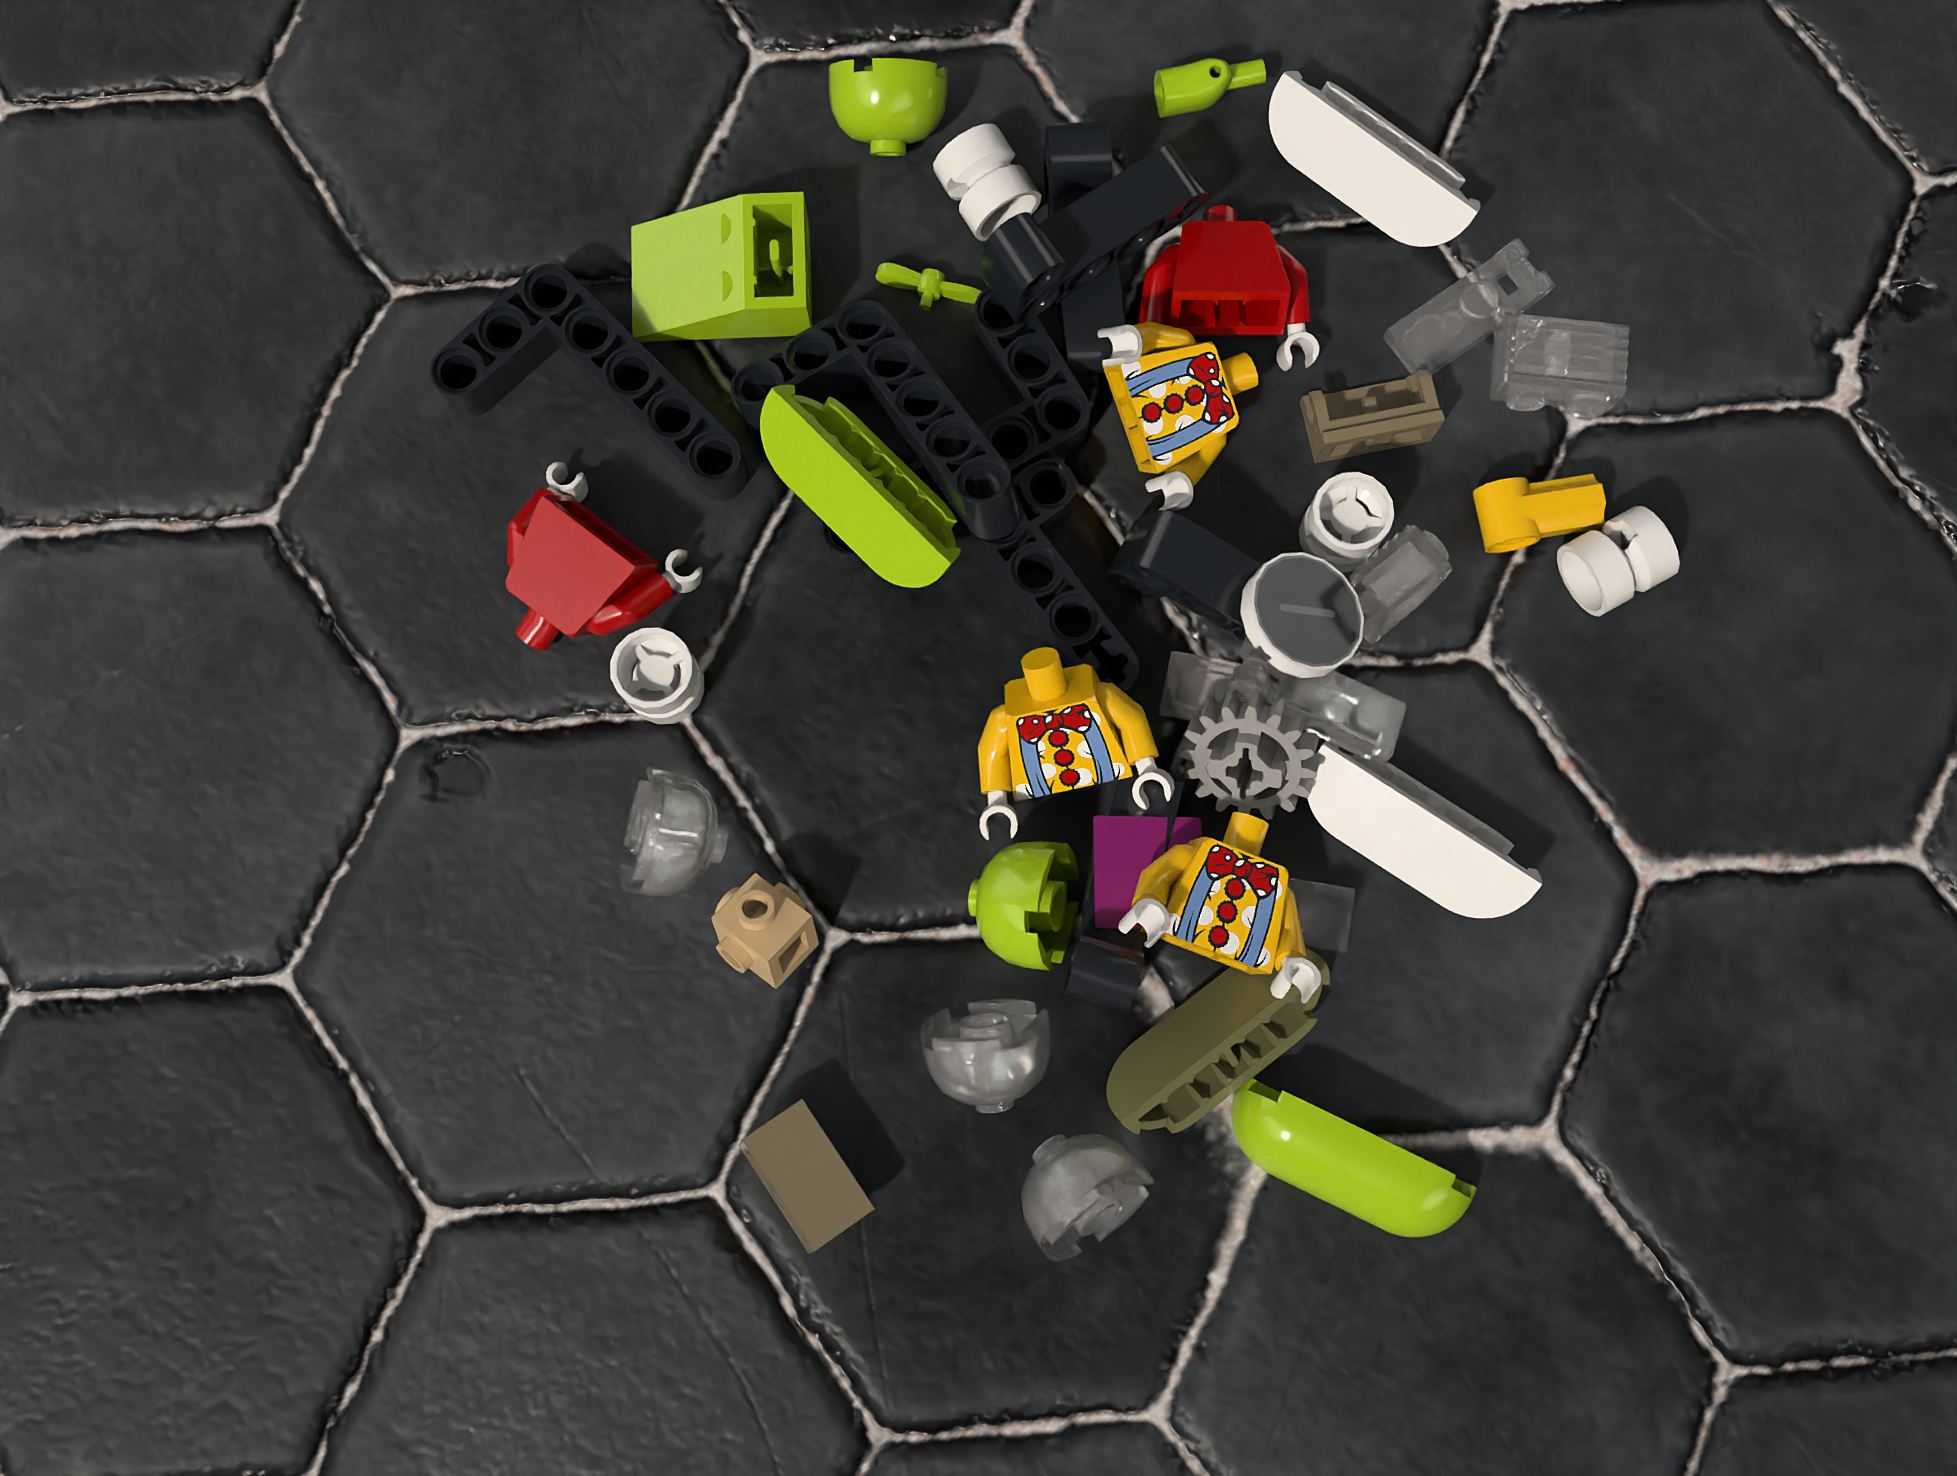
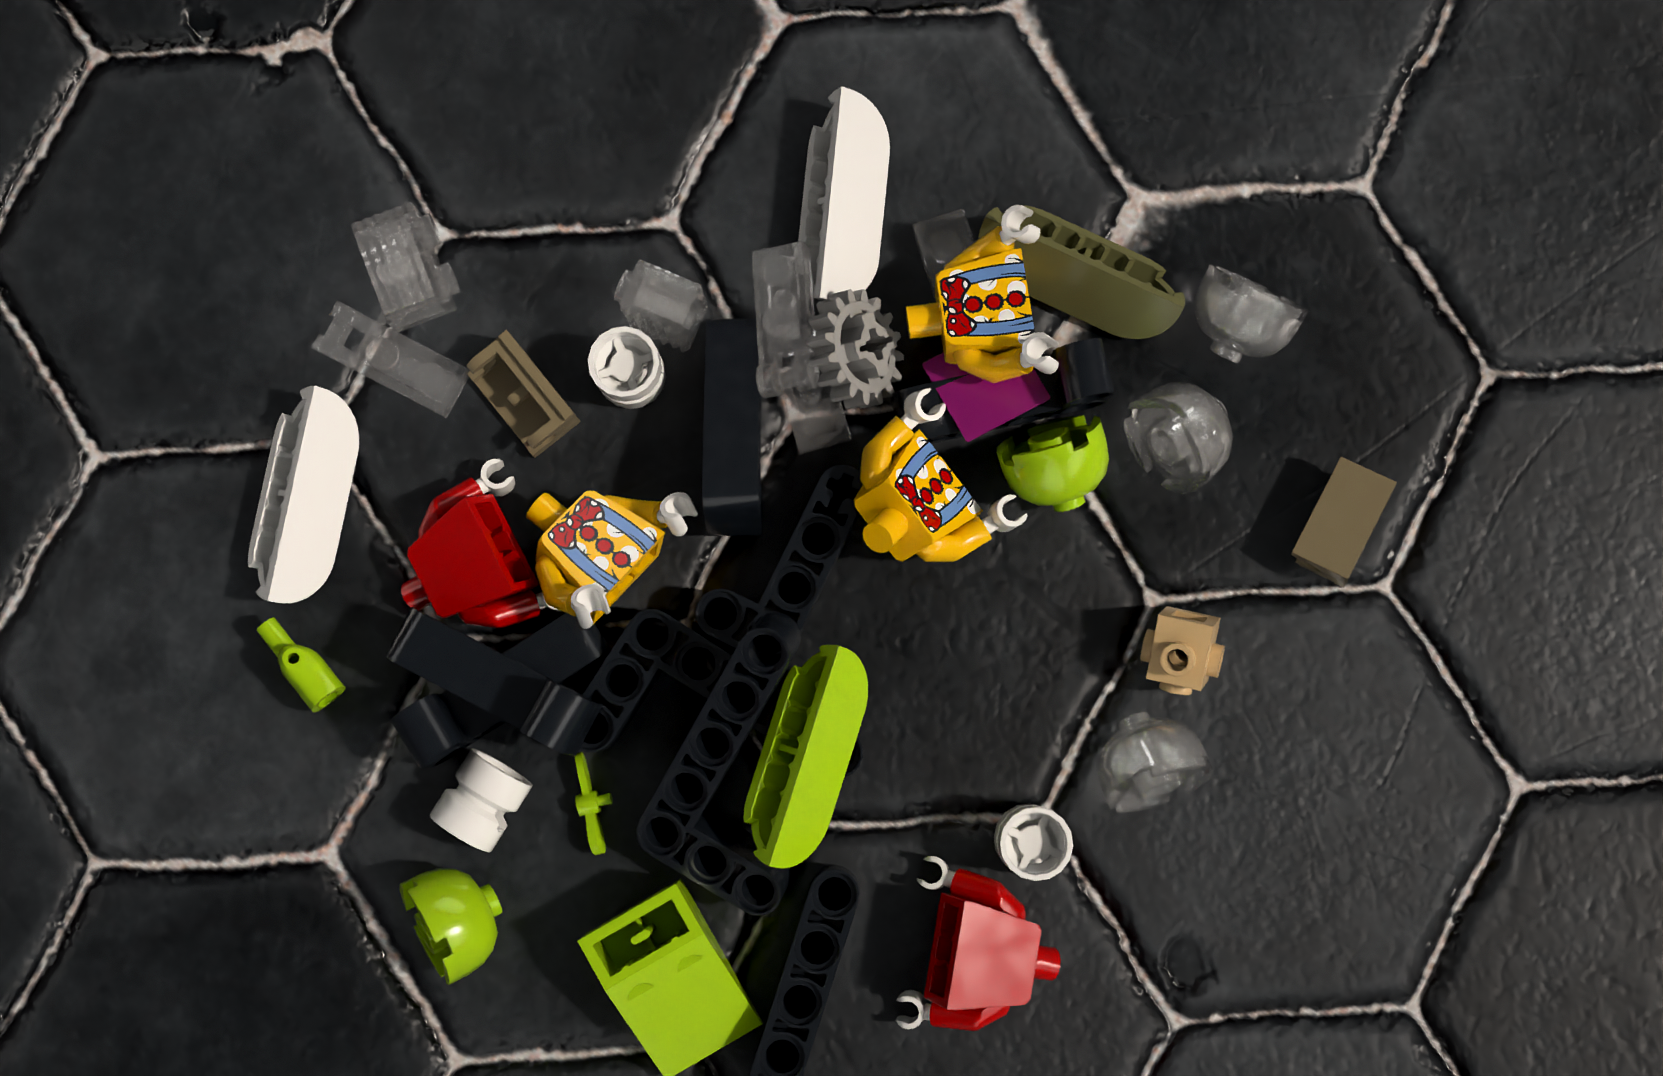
camera: 115 degrees left, 5 degrees up
lime brick [1231,1078,1477,1238] -> none
black tile [1240,552,1364,678] -> none
yellow piece [1473,474,1606,553] -> none
white wheel [1557,506,1680,617] -> none

